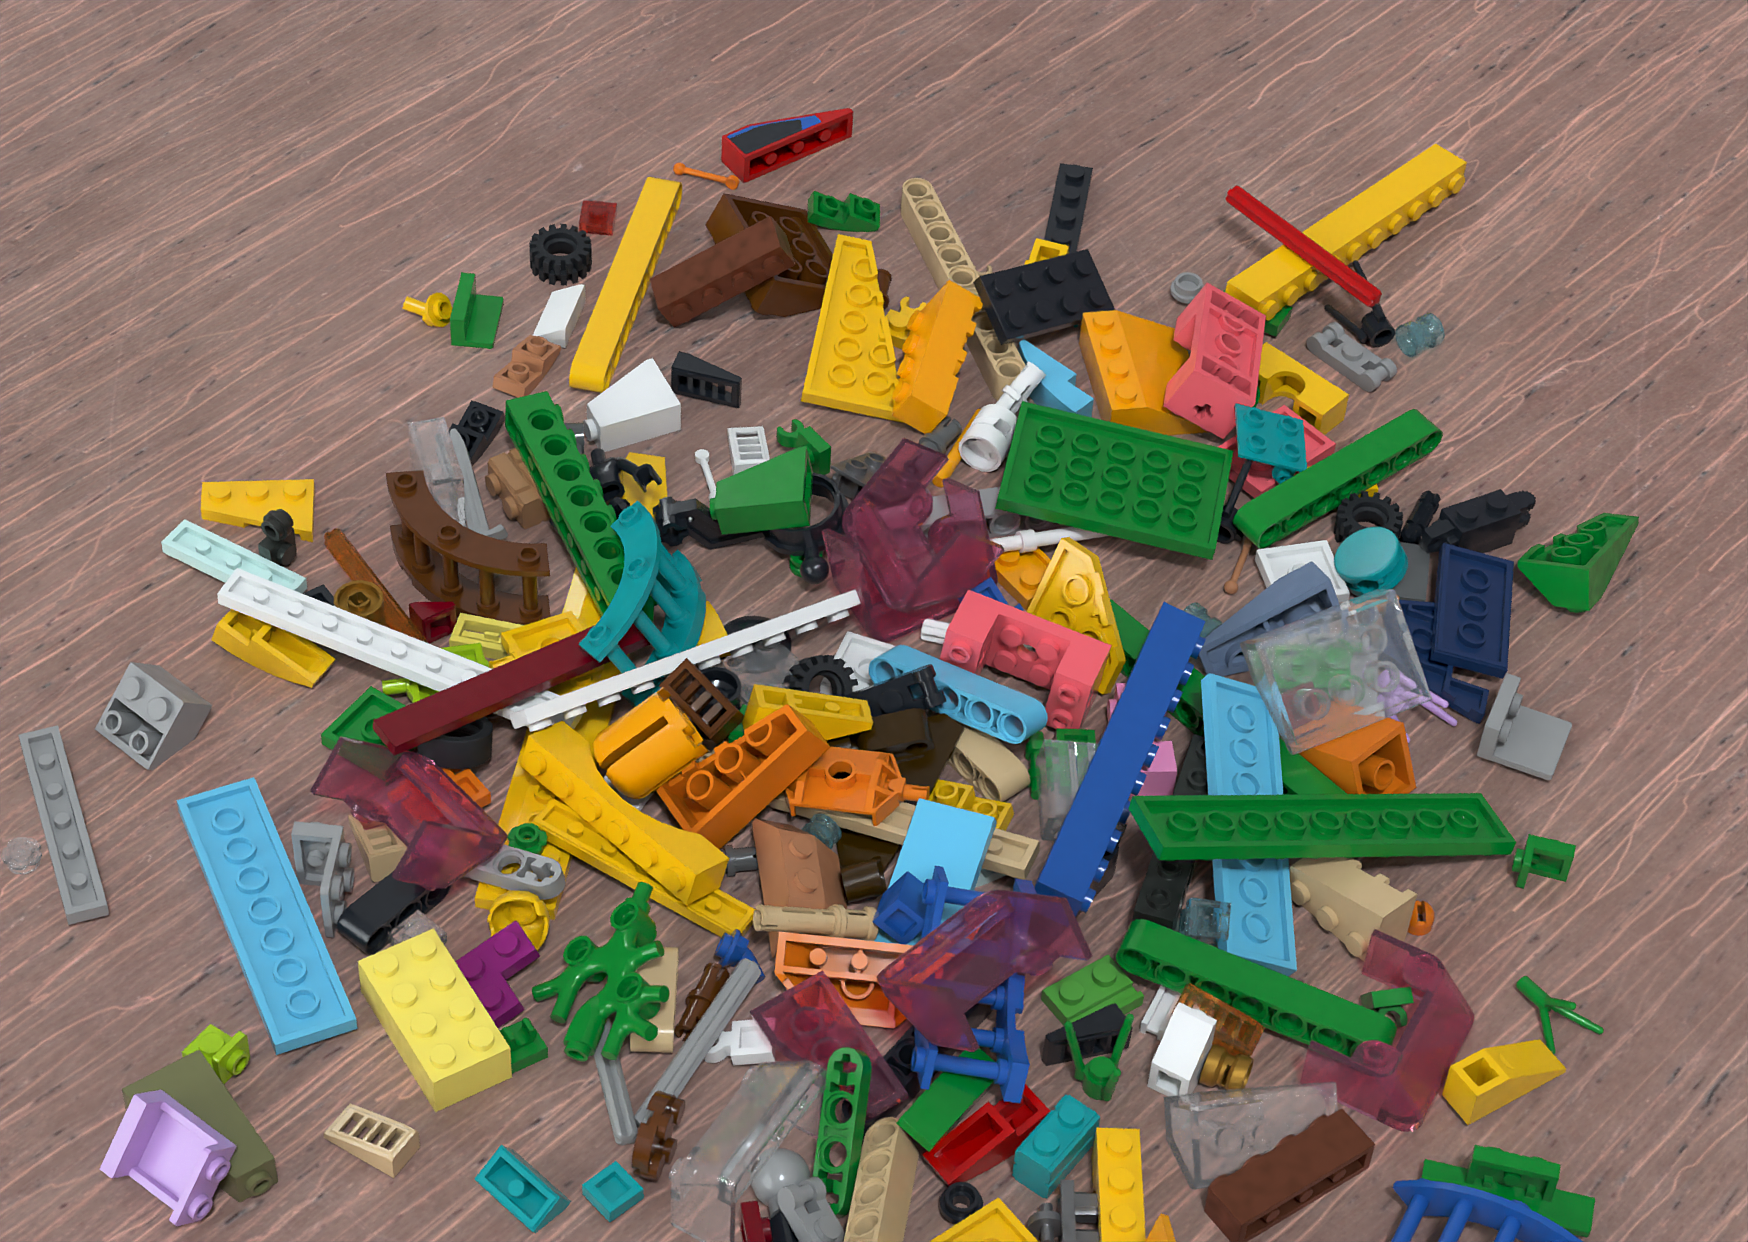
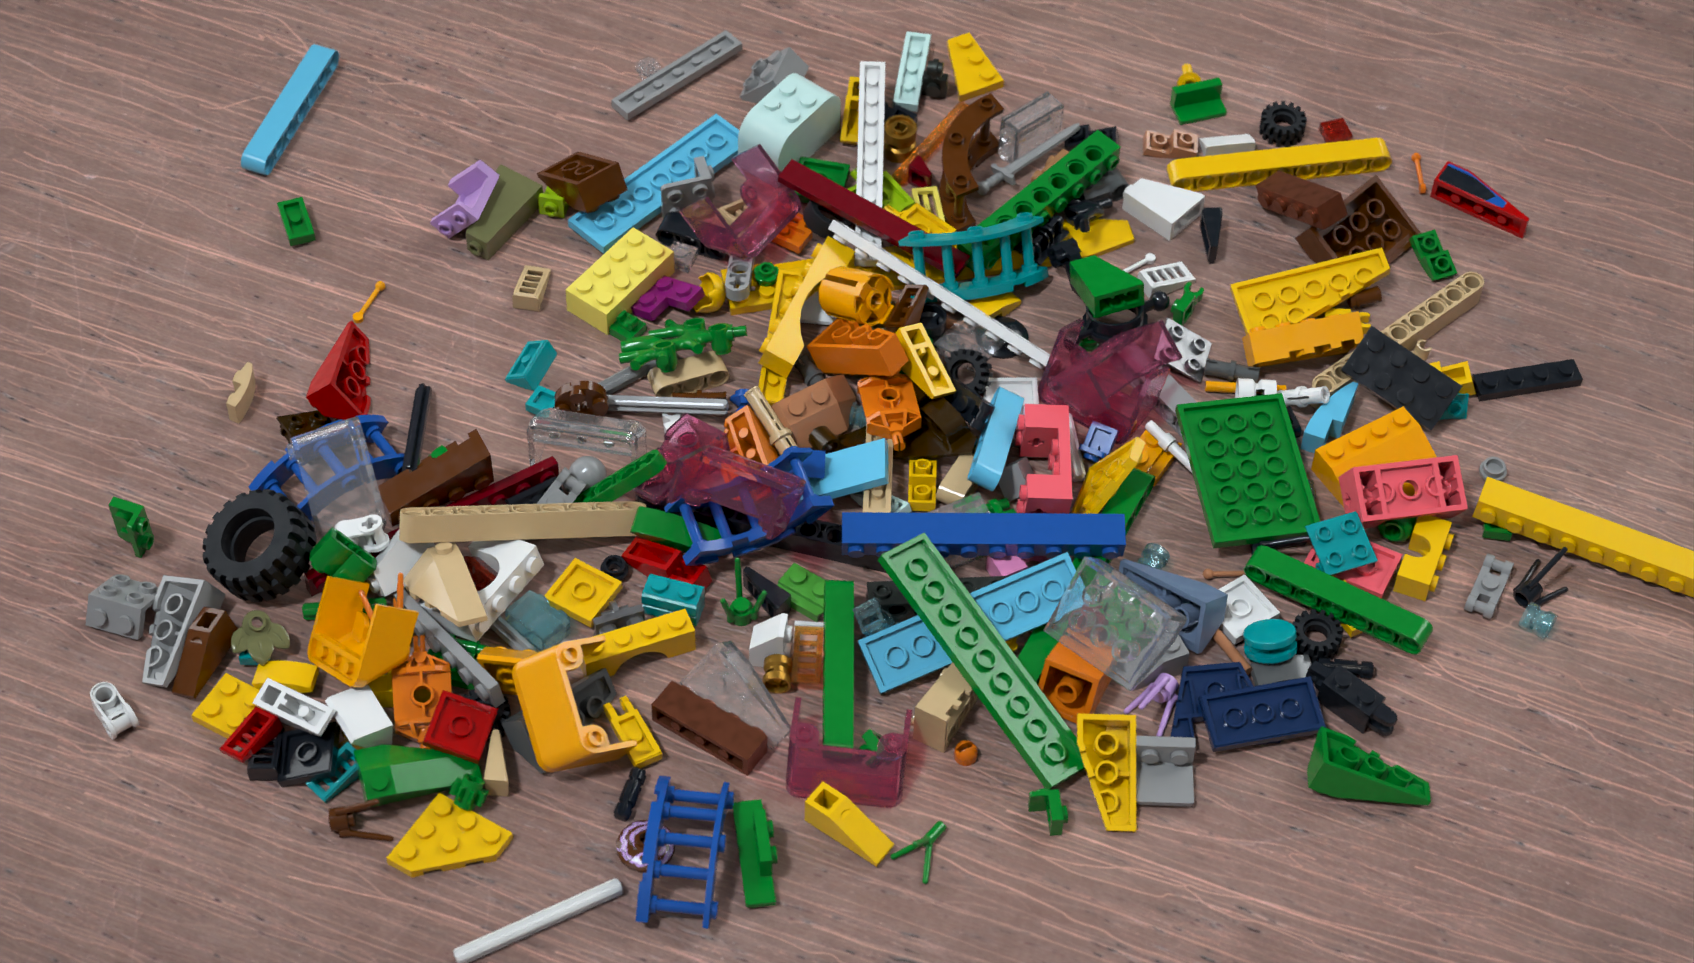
camera: 70 degrees right, 5 degrees up
red axle [1226,186,1382,308] -> none
none -> reddish brown slope [537,151,628,213]
none -> light aqua brick [738,73,841,187]
none -> yellow wedge [1077,713,1136,832]

